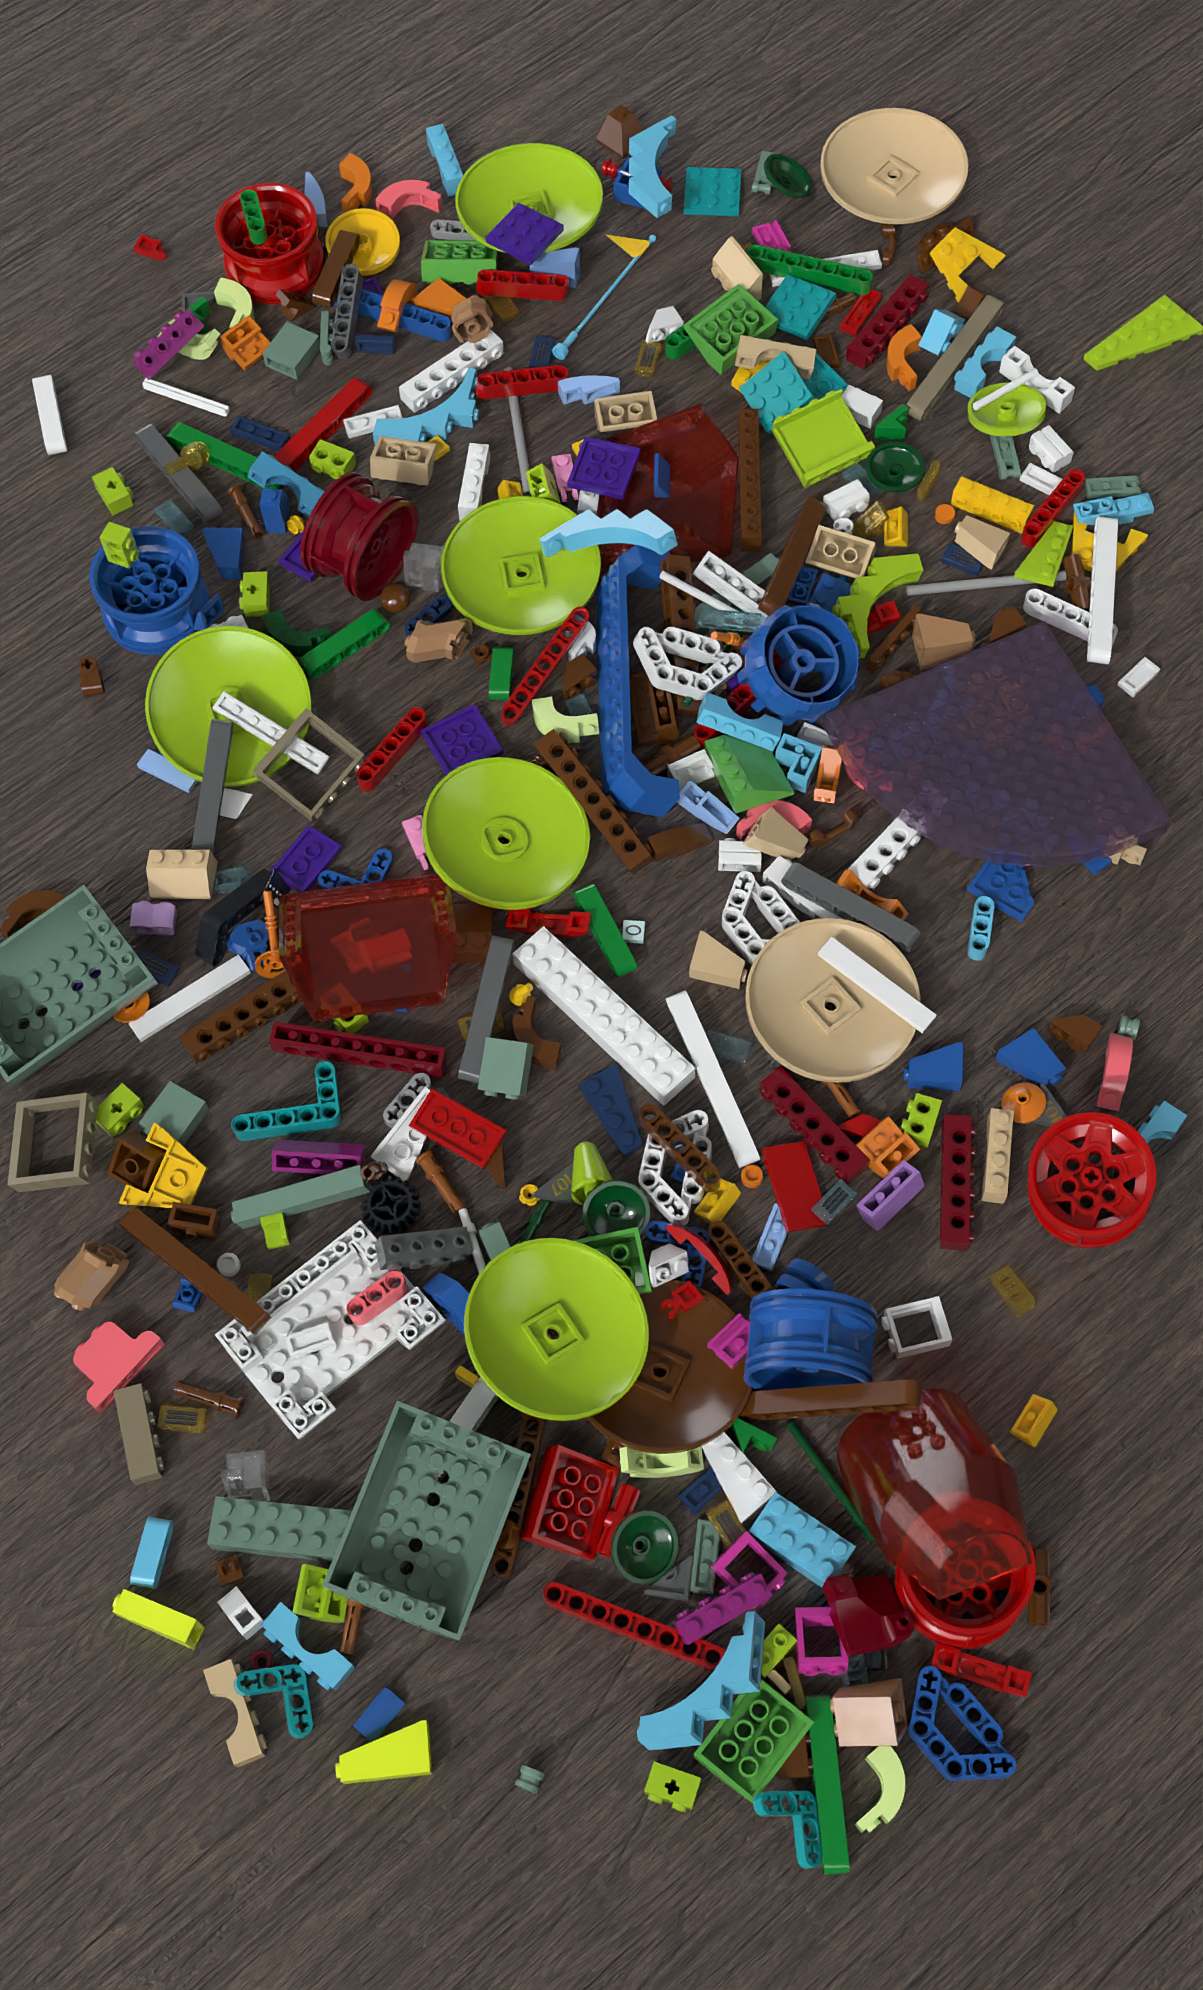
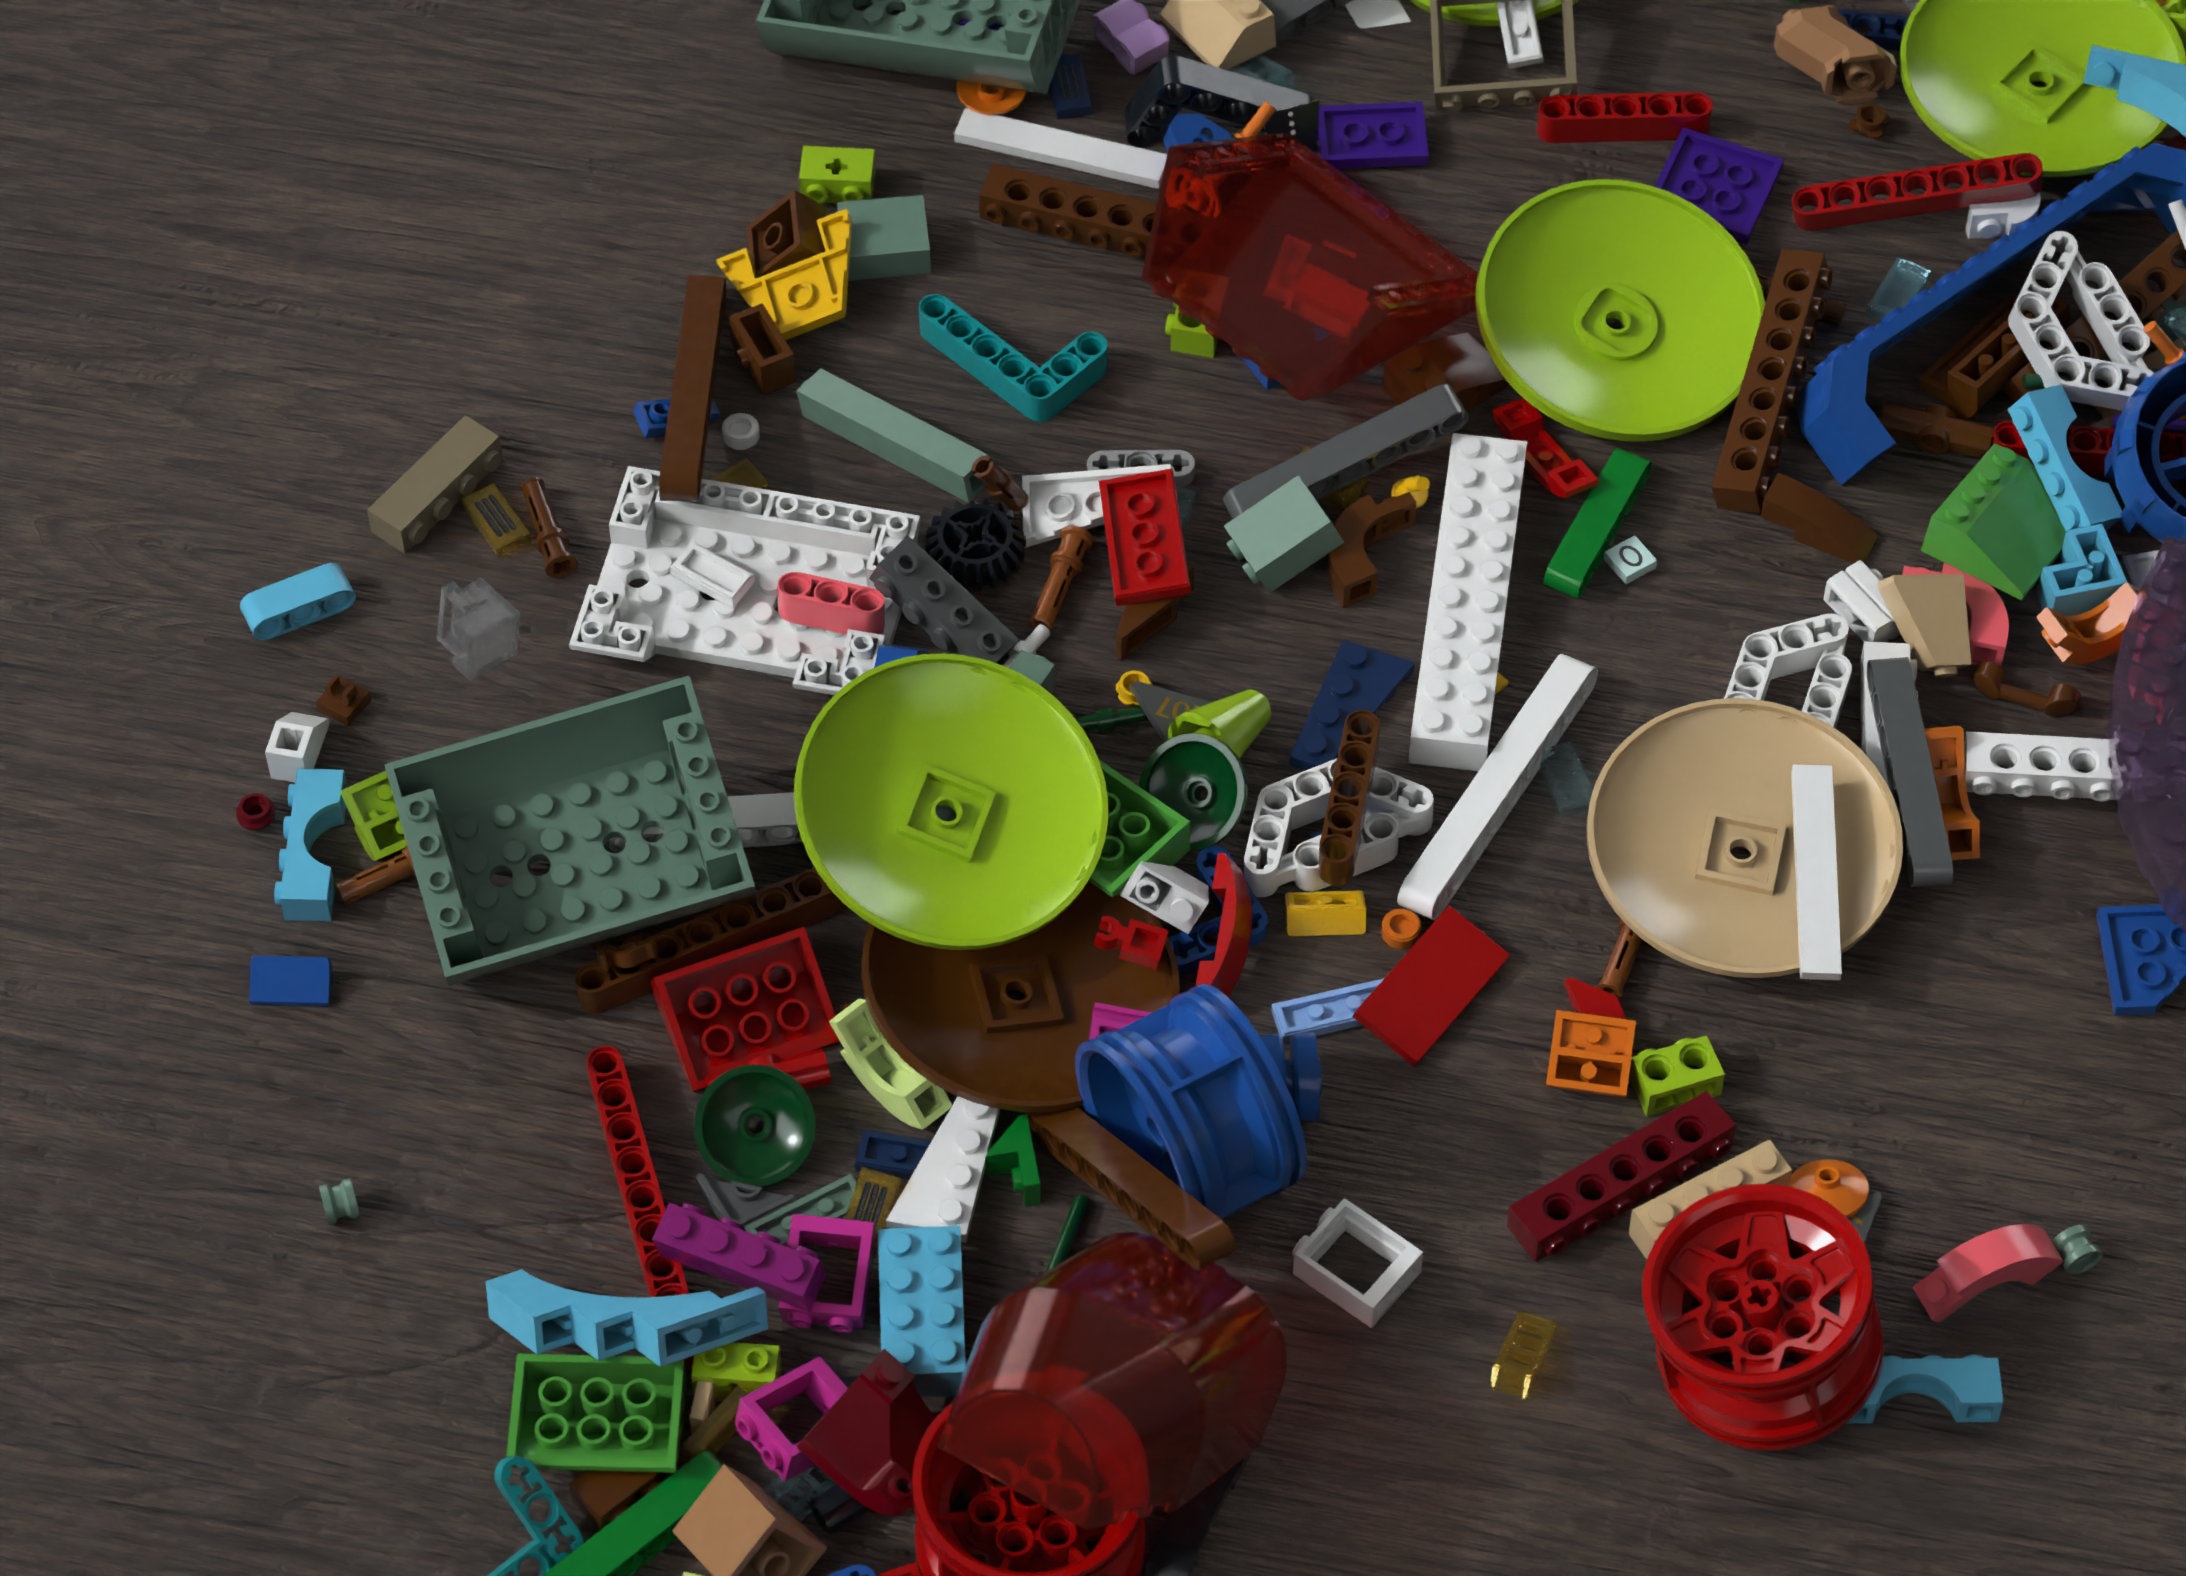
camera: 50 degrees right, 10 degrees down
dark tan window [8,1093,99,1192] -> none
medium nougat brick [54,1240,129,1311] -> none
coral brick [73,1322,165,1414] -> none
neon yellow slope [112,1589,205,1650] -> none
tan arch [203,1659,267,1767] -> none
sand green brick [207,1496,352,1562] -> none
teal beam [234,1664,313,1739] -> none
lime panel [260,1213,290,1249] -> none
dark red brick [269,1022,447,1078] -> none
magenta brick [272,1140,365,1174] -> none
blue beam [318,849,393,905] -> none
neon yellow slope [336,1720,432,1784] -> none
green beam [489,647,514,700] -> none
yellowish green arch [532,697,599,743] -> none
reddish brown slope [563,653,597,702] -> none
lime brick [644,1762,701,1813] -> none
white hinge [667,749,715,791] -> none
light blue slope [677,780,740,834] -> none
tan slope [689,931,748,989] -> none
reddish brown beam [708,1221,774,1300] -> none
dark red brick [760,1066,870,1185] -> none
clear light blue tile [811,1179,857,1225] -> none
medium lavender brick [856,1160,925,1231] -> none
blue slope [903,1042,963,1091] -> none
medium azure beam [967,896,994,961] -> none
blue slope [995,1028,1066,1087] -> none
yellow slope [1010,1394,1057,1447] -> none
reddish brown slope [1048,1014,1102,1054] -> none

